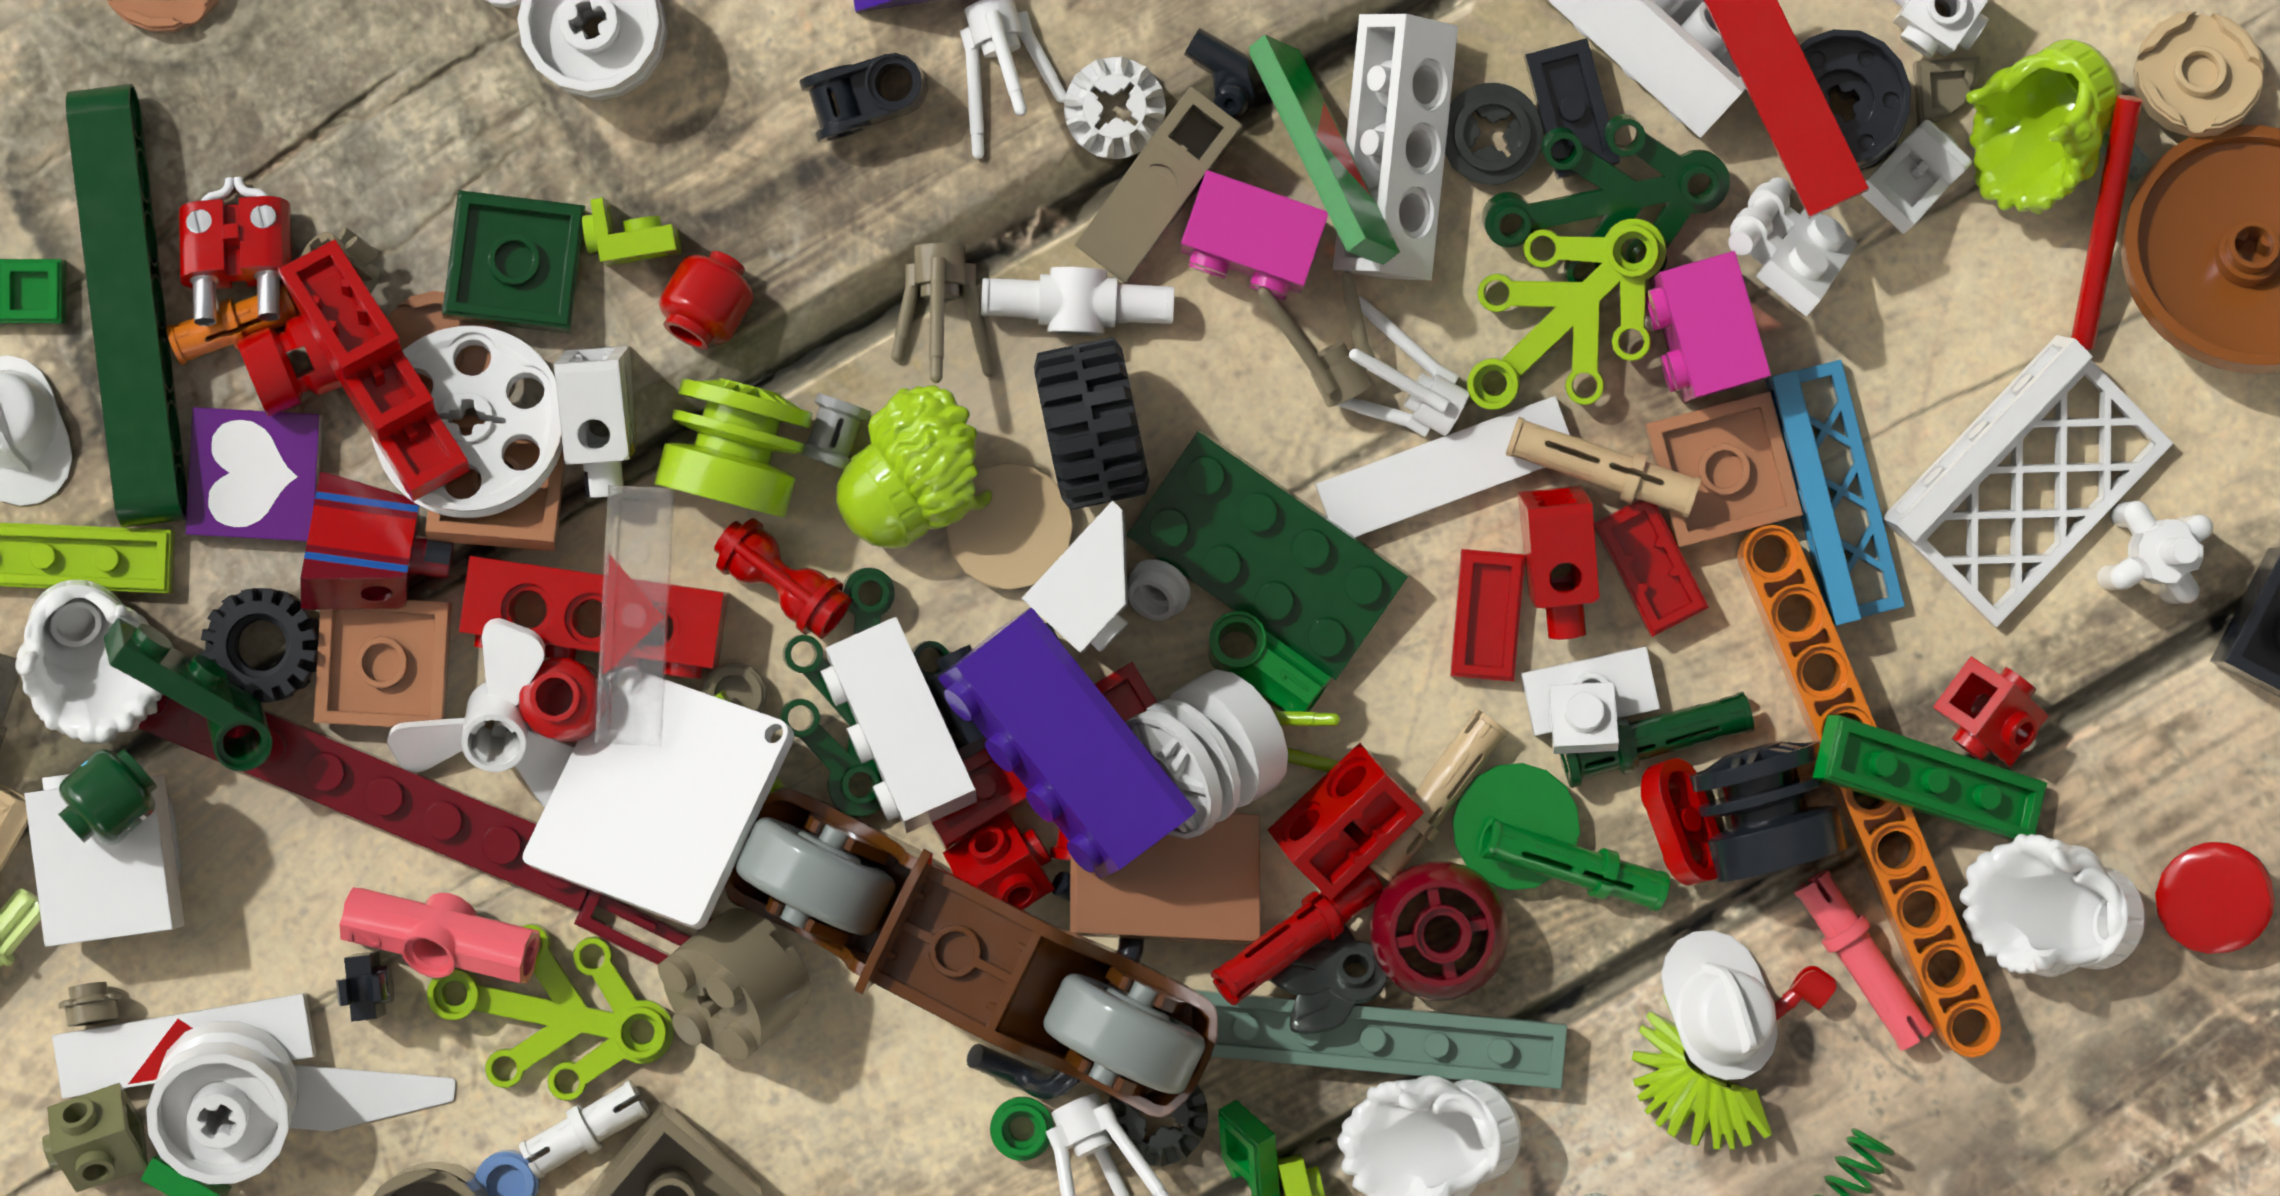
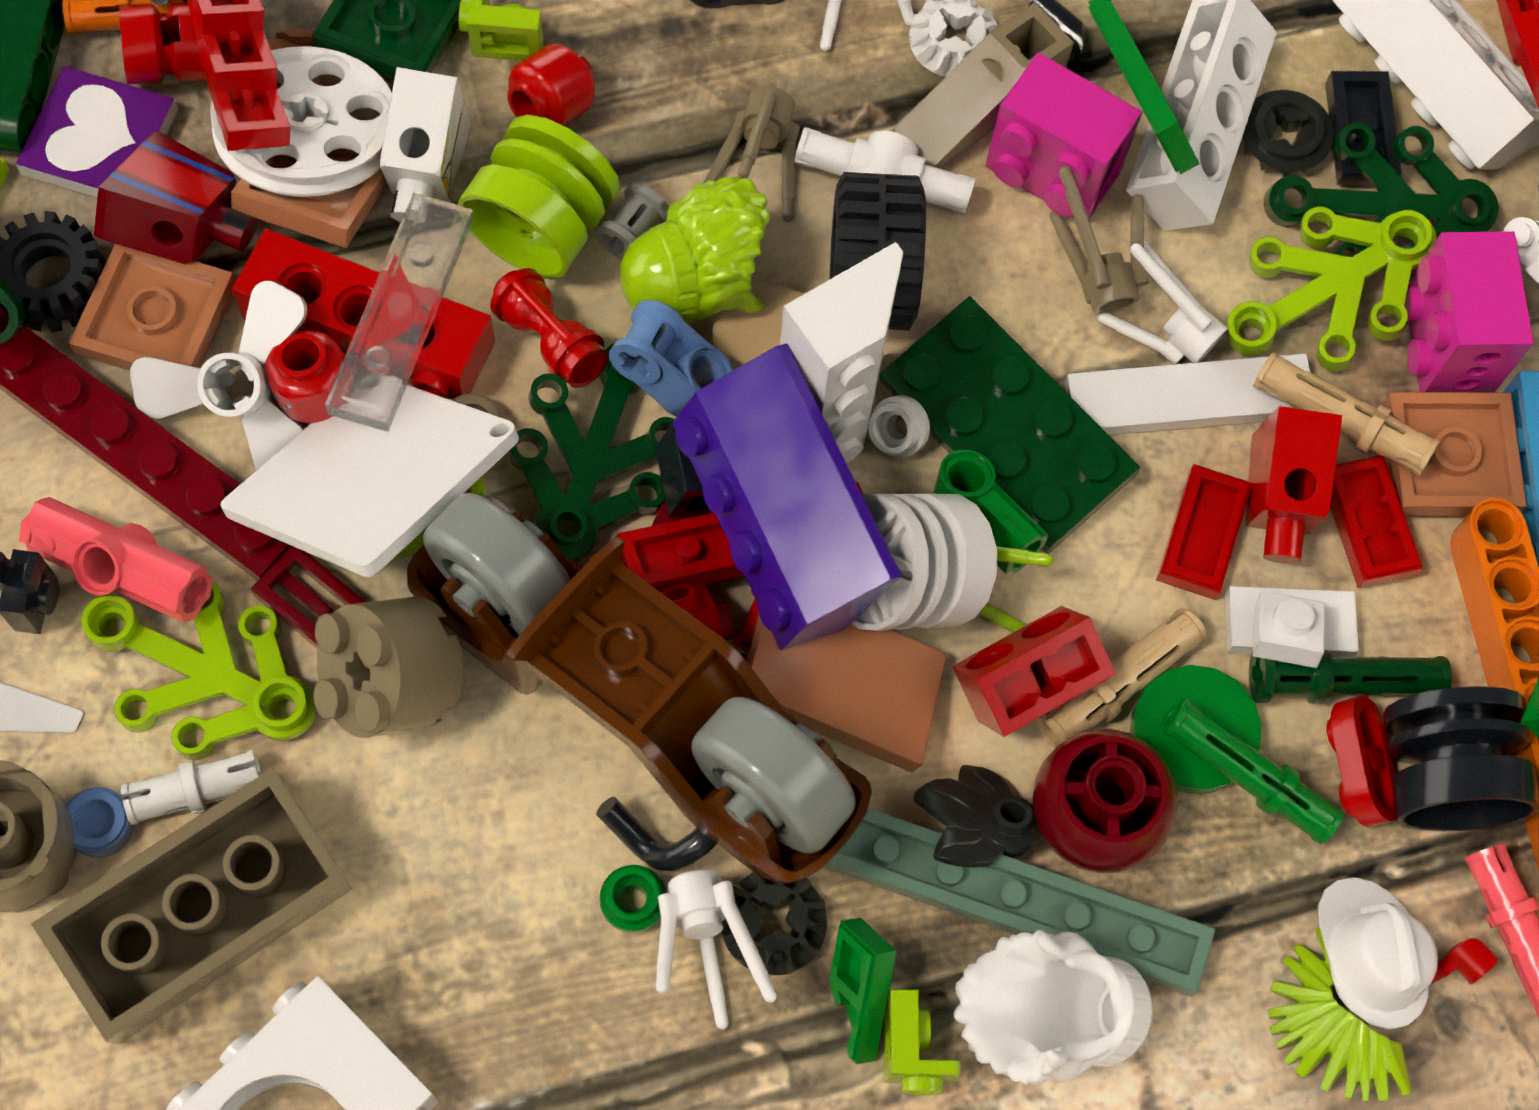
camera: 10 degrees right, 20 degrees down
white brick [820,617,977,833] -> none
red pin [1210,866,1383,1006] -> none
none -> medium blue piece [609,300,733,416]

